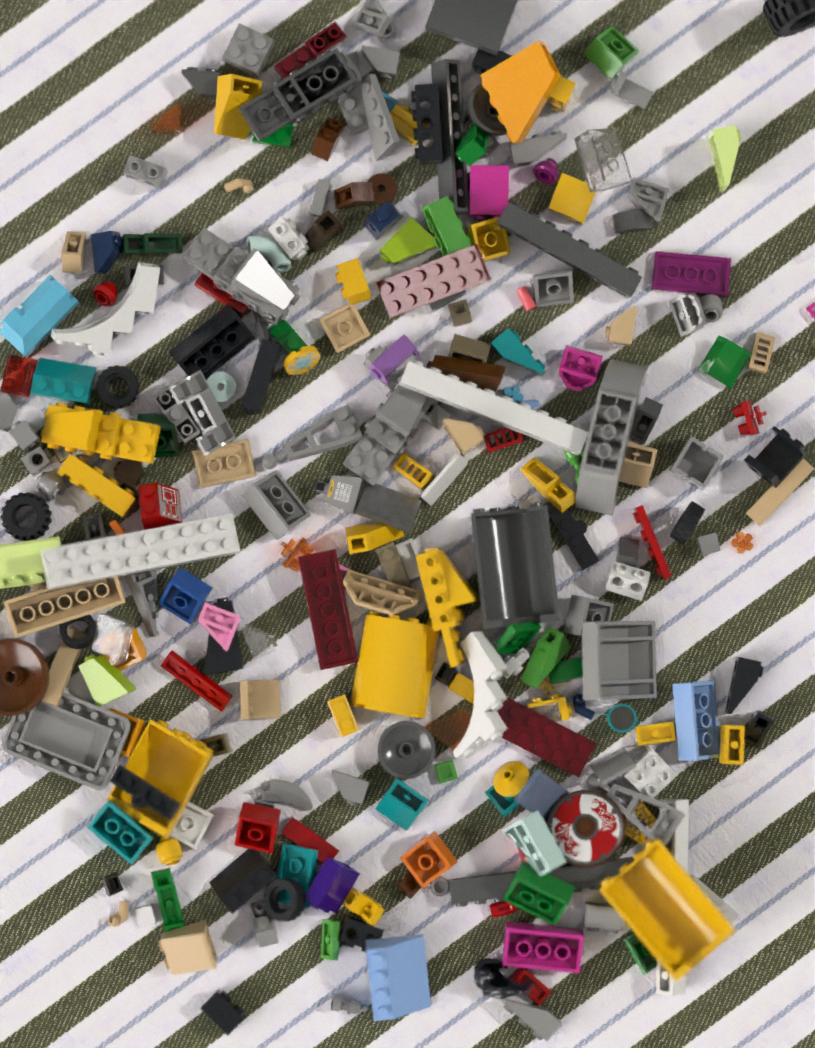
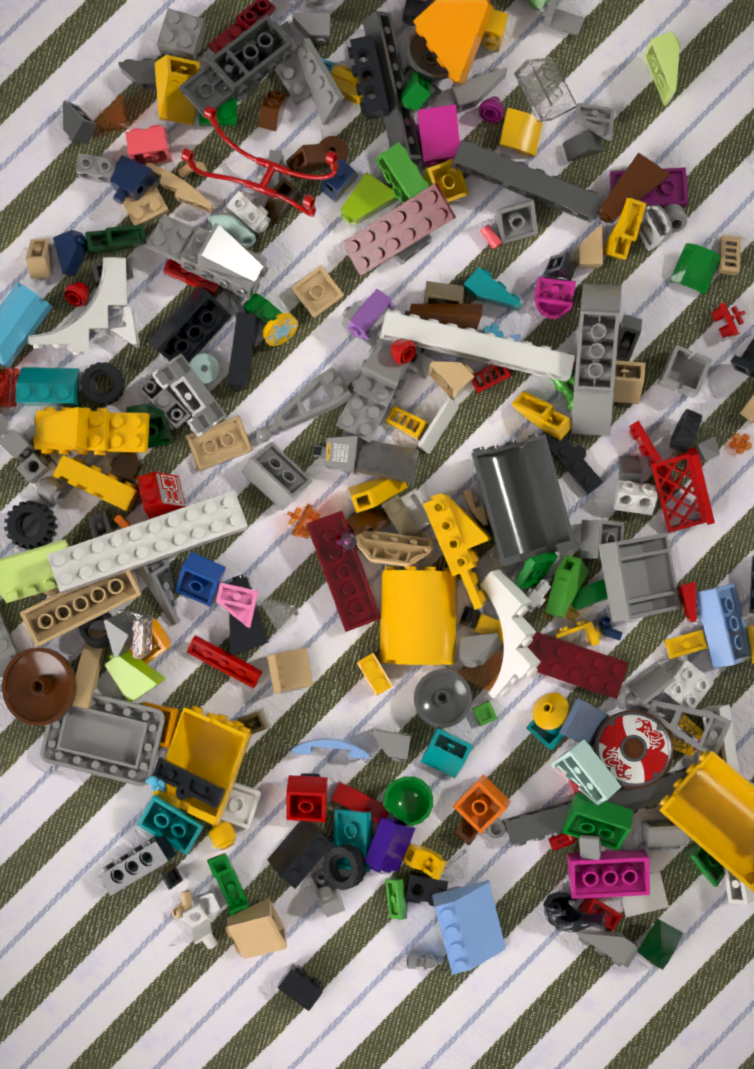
camera: 10 degrees left, 0 degrees up
light grey piece [254,779,313,810] -> none
yellow brick [335,258,372,306] -> none
dark tan slope [448,300,472,327] -> none
pearl dark grey piece [604,704,639,733] -> none
none -> dark grey slope [63,100,98,145]
none -> brick [98,834,177,896]
none -> slope [103,615,138,658]
none -> dark blue torso [110,155,157,204]
none -> white slope [112,306,140,348]
none -> tan plate [123,182,169,225]
none -> coral brick [125,125,173,165]
none -> tan slope [145,162,214,213]
none -> medium azure plant [146,776,167,792]
none -> red bar [181,106,338,217]
none -> white bracket [182,904,218,949]
none -> light blue slope [291,738,369,759]
none -> clear piece [336,531,357,551]
none -> reddish brown slope [346,510,390,536]
none -> green cylinder [383,776,433,826]
none -> red cone [391,339,416,365]
none -> light grey slope [460,633,502,668]
none -> tan slope [462,489,489,526]
none -> black slope [544,252,577,281]
none -> light grey slope [579,835,602,860]
none -> reddish brown slope [597,152,670,224]
none -> yellow slope [603,198,646,260]
none -> white sticker [621,871,669,917]
none -> dark green slope [637,918,683,970]
none -> red fence [650,447,715,533]
none -> red slope [678,581,696,623]

